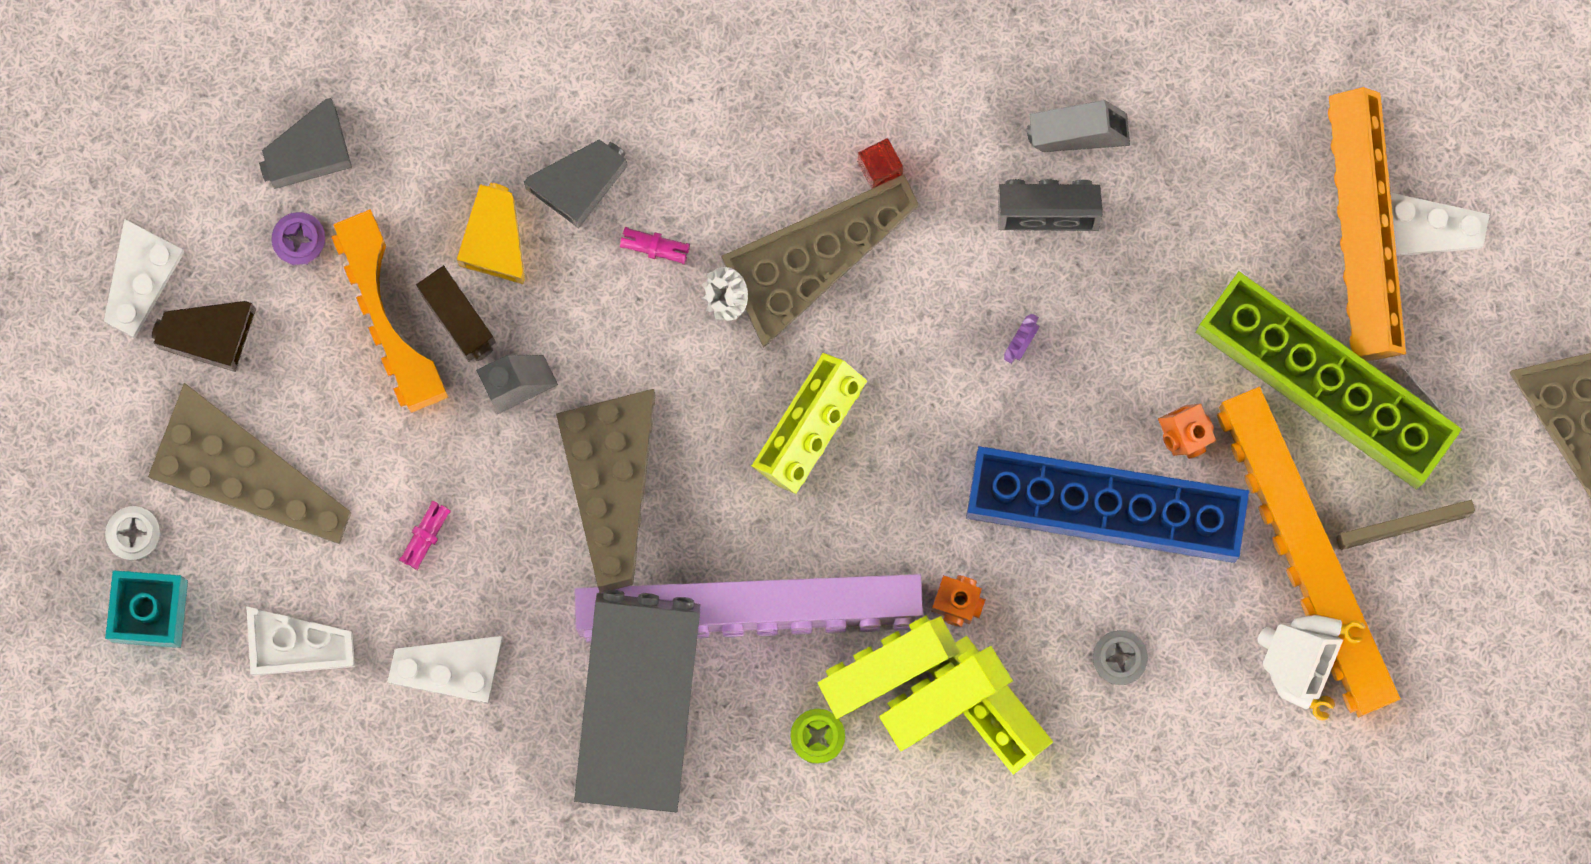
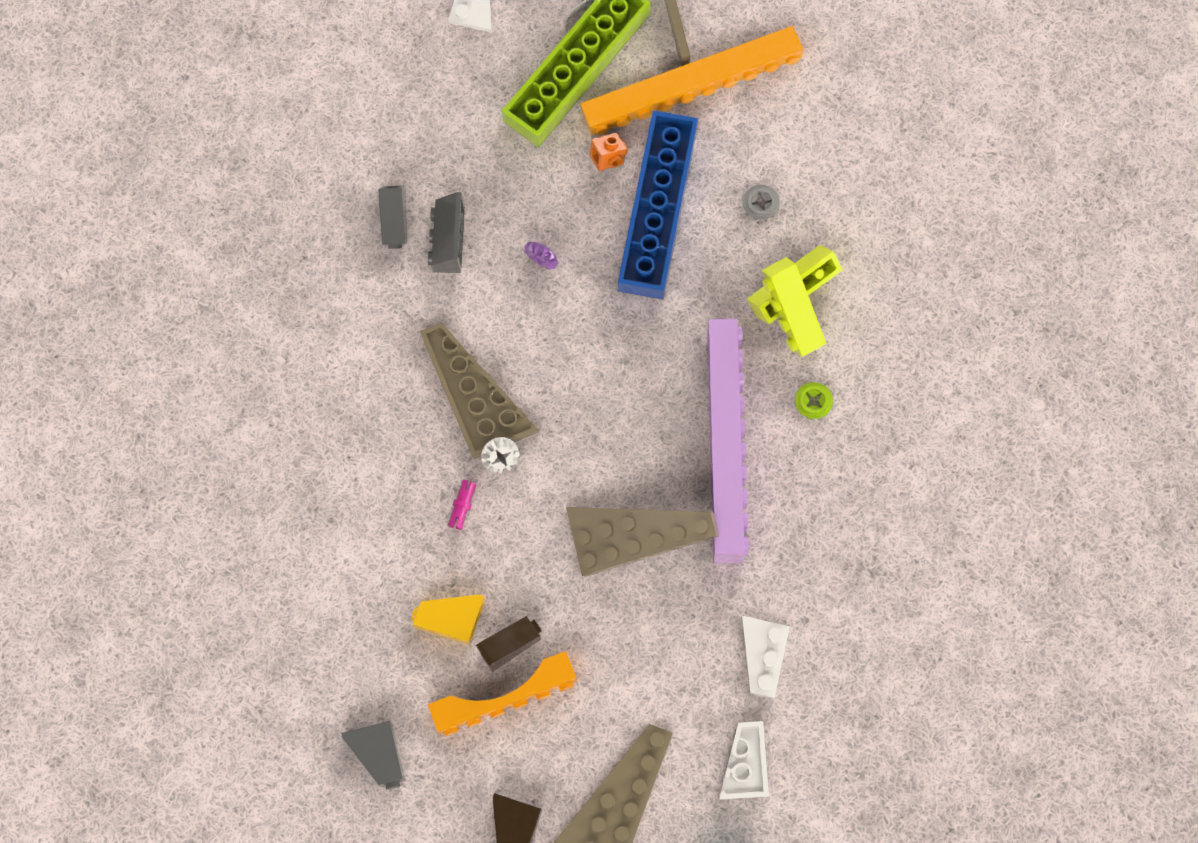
camera: 85 degrees left, 5 degrees down
medium lavender gear [271,212,326,266] -> none
dark pink pin [399,501,451,571] -> none
dark grey slope [476,355,558,414] -> none
dark grey slope [524,139,627,228] -> none
dark grey brick [574,589,701,813] -> none
neon yellow brick [751,353,867,494] -> none
neon yellow brick [817,615,961,719] -> none
clear red brick [857,138,903,189] -> none
orange brick [931,575,986,627] -> none
white torso [1258,615,1365,720] -> none
light orange brick [1328,87,1406,361] -> none

